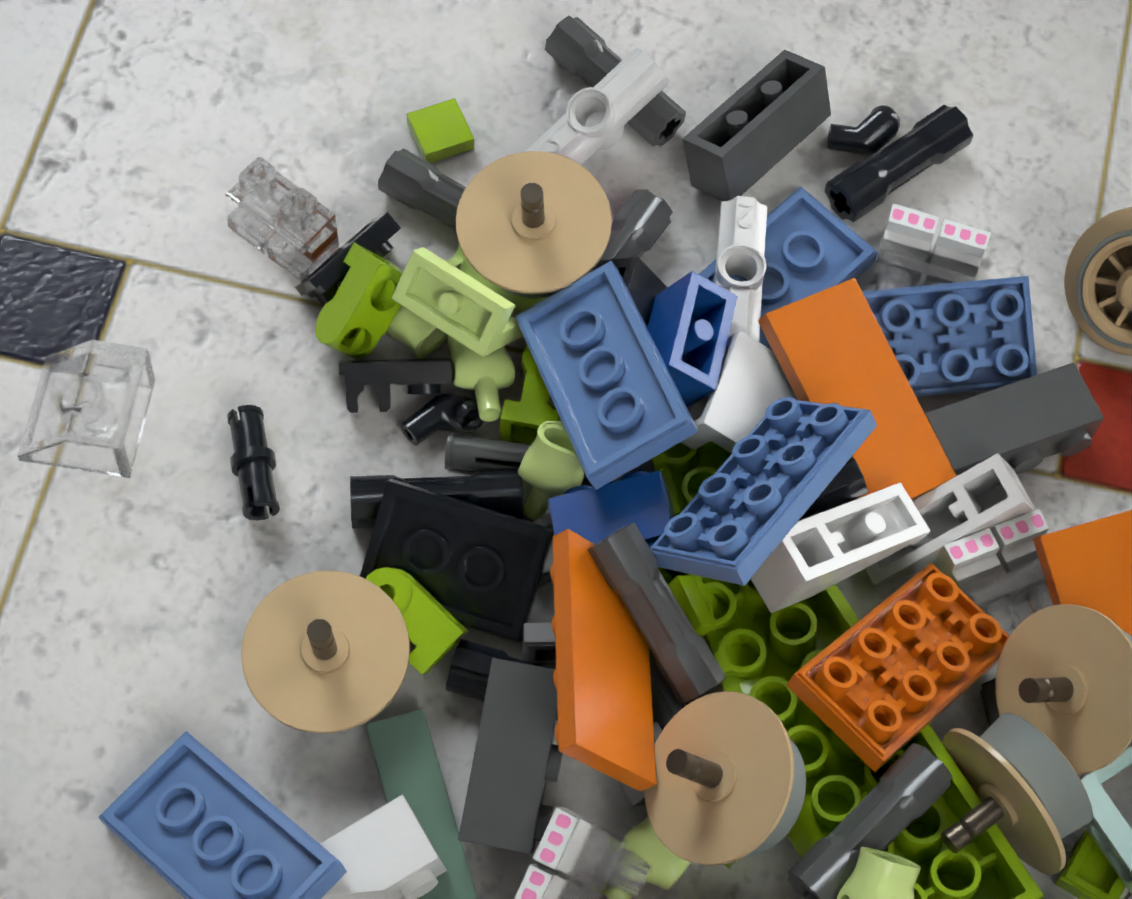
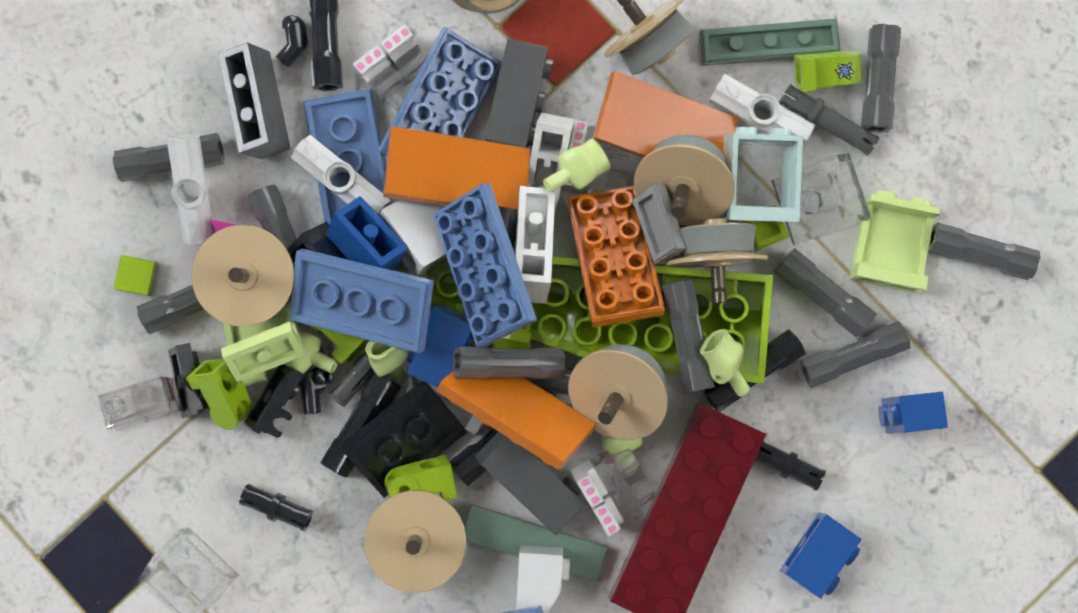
camera: 50 degrees left, 20 degrees up
none -> yellowish green piece [543,139,610,192]
none -> light grey tile [632,183,687,264]

